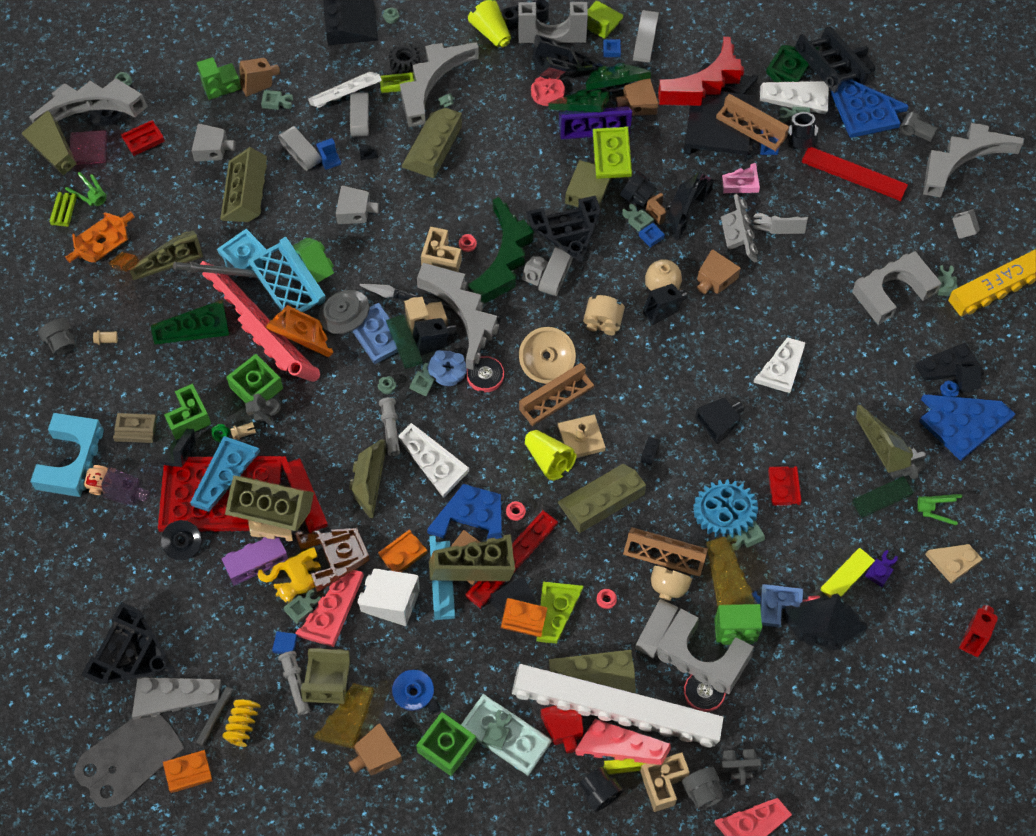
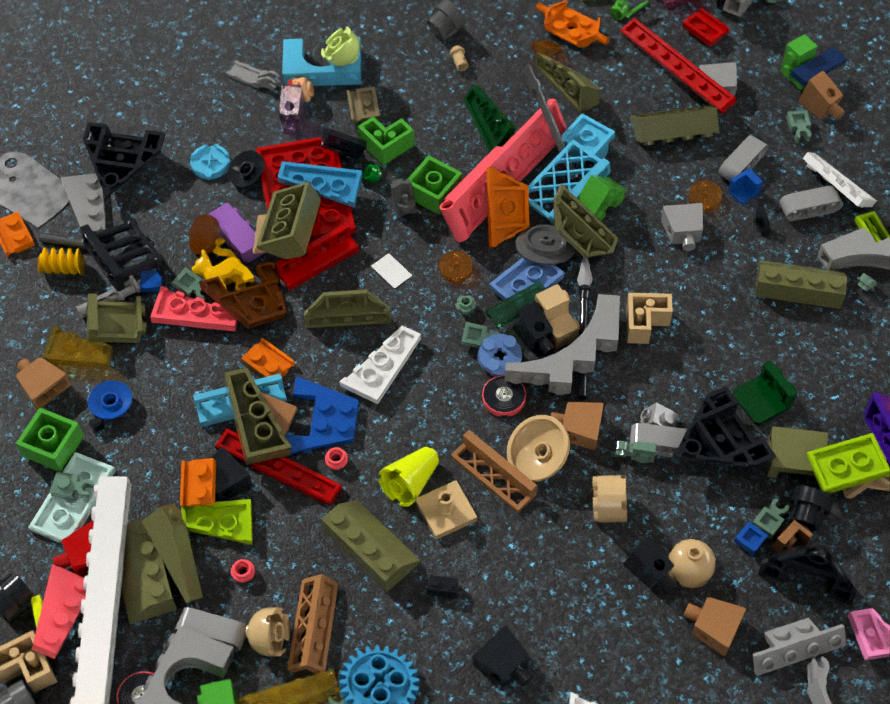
camera: 80 degrees right, 5 degrees down
tan pin [230,422,256,440] -> none
white slope [358,569,420,626] -> none
light grey pin [379,398,400,456] -> none
coral plate [459,234,477,252] -> none
dark green arch [468,197,534,304] -> none
none -> black fence [80,211,165,292]
none -> olive wedge [141,504,203,603]
none -> reddish brown tile [189,214,220,255]
none -> medium azure tile [190,145,230,180]
none -> light grey arm [226,60,280,89]
none -> yellowish green cylinder [321,27,360,67]
none -> white sticker [371,254,412,288]
none -> clear orange piece [439,251,473,283]
none -> medium nougat torso [551,402,604,451]
none -> olive wedge [554,184,618,258]
none -> sand green plate [615,441,656,463]
none -> red tile [620,18,737,114]
none -> clear orange piece [688,180,722,211]
none -> dark green bracket [732,360,797,425]
none -> dark blue tile [790,47,847,87]

